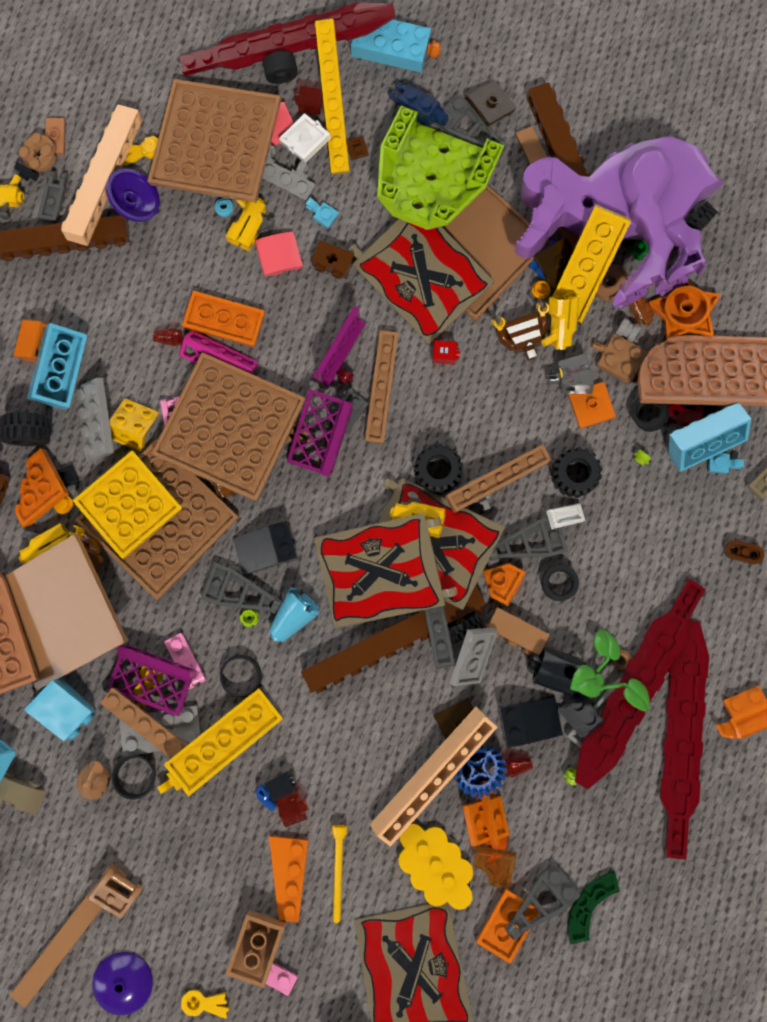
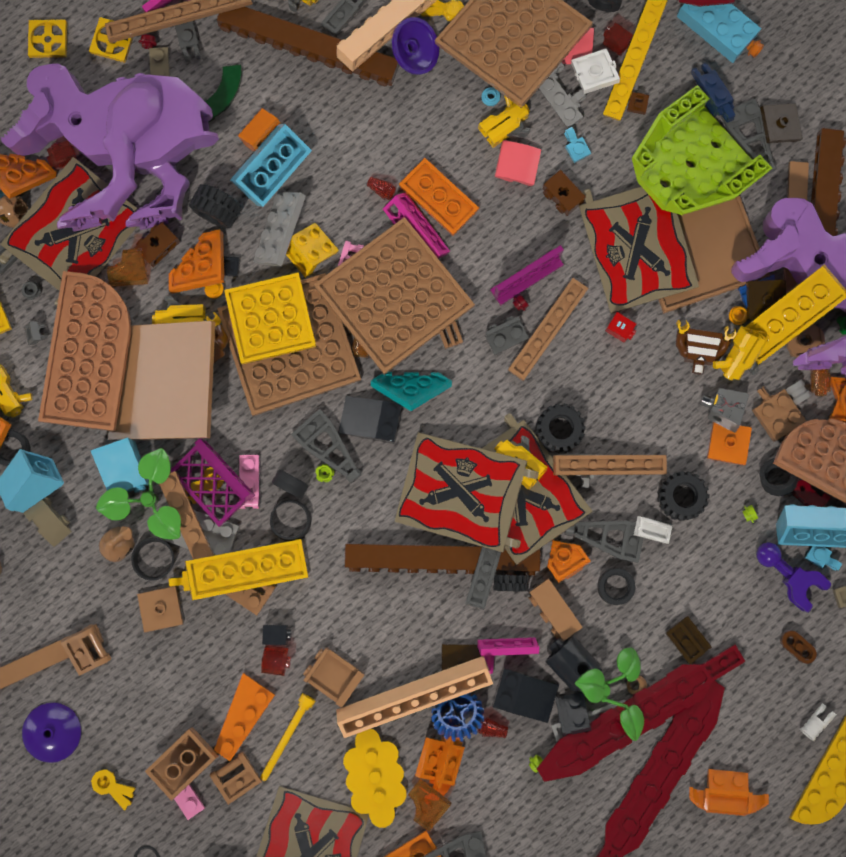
camera: 30 degrees right, 0 degrees up
blue arm [256,785,278,812] -> none
medium azure cone [269,587,321,642] -> none
magenta fence [287,389,355,477] -> none
light grey tile [450,628,498,686] -> none
none -> bright green plant [96,448,181,540]
none -> medium nougat plate [137,586,183,633]
none -> medium nougat plate [210,751,262,805]
none -> medium nougat plate [225,584,277,615]
none -> black tyre [272,469,309,499]
none -> medium nougat panel [303,647,365,708]
none -> teal plate [371,372,452,411]
none -> dark pink piece [477,638,539,674]
none -> dark brown plate [665,616,712,664]
none -> dark purple piece [756,542,831,613]

